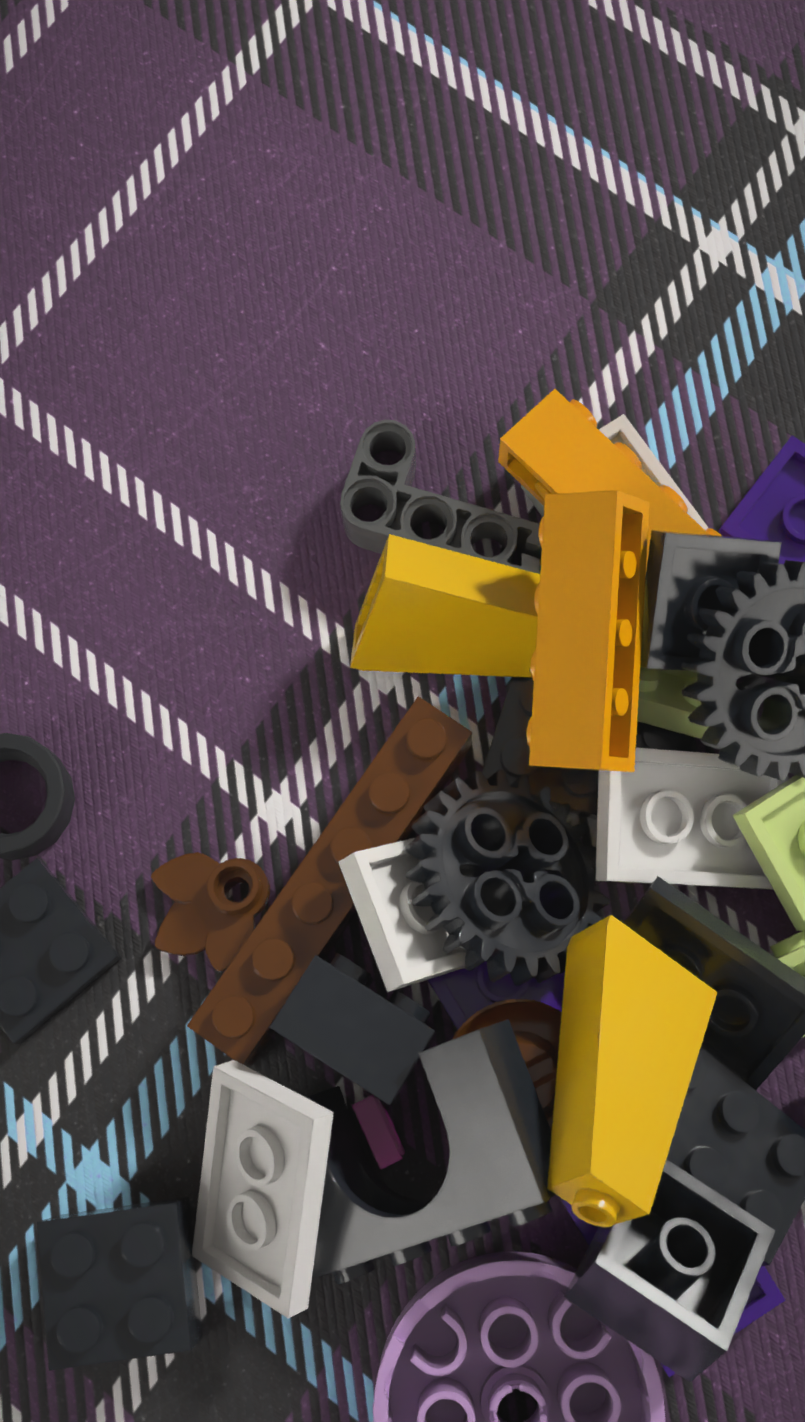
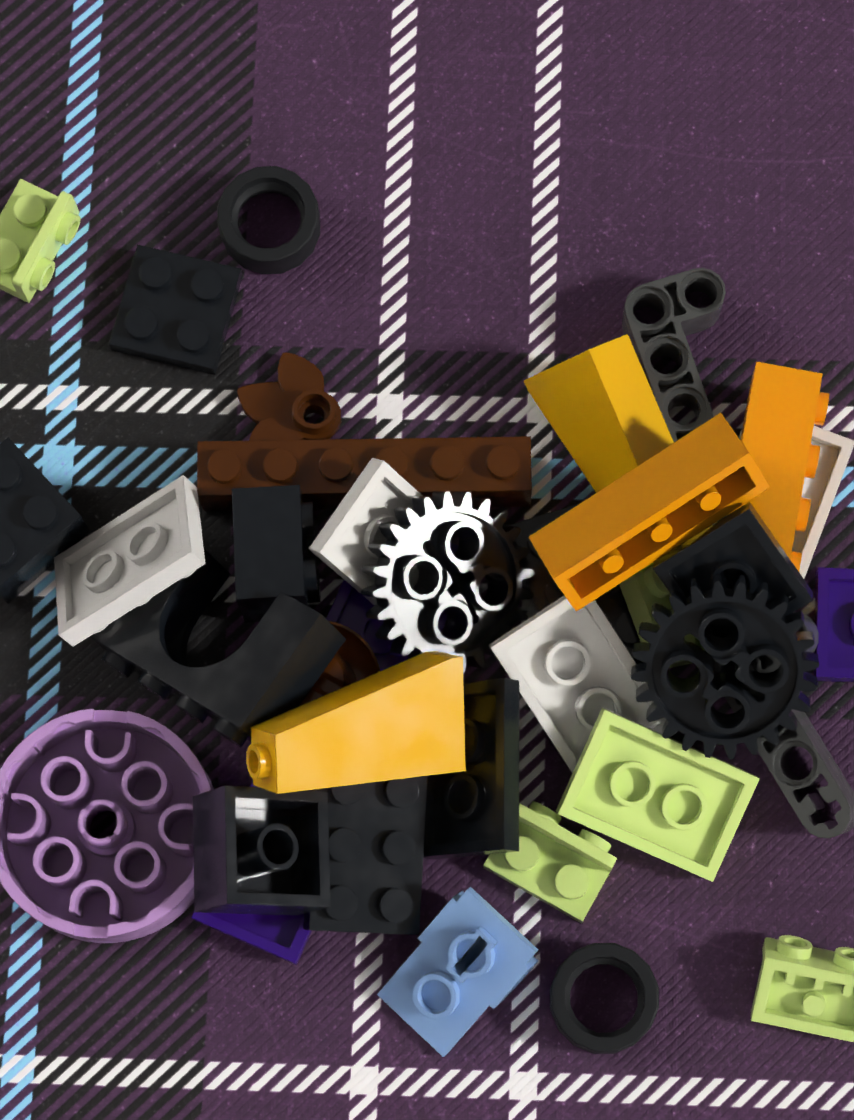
camera: 55 degrees right, 0 degrees up
magenta tile [352,1095,405,1170] -> none

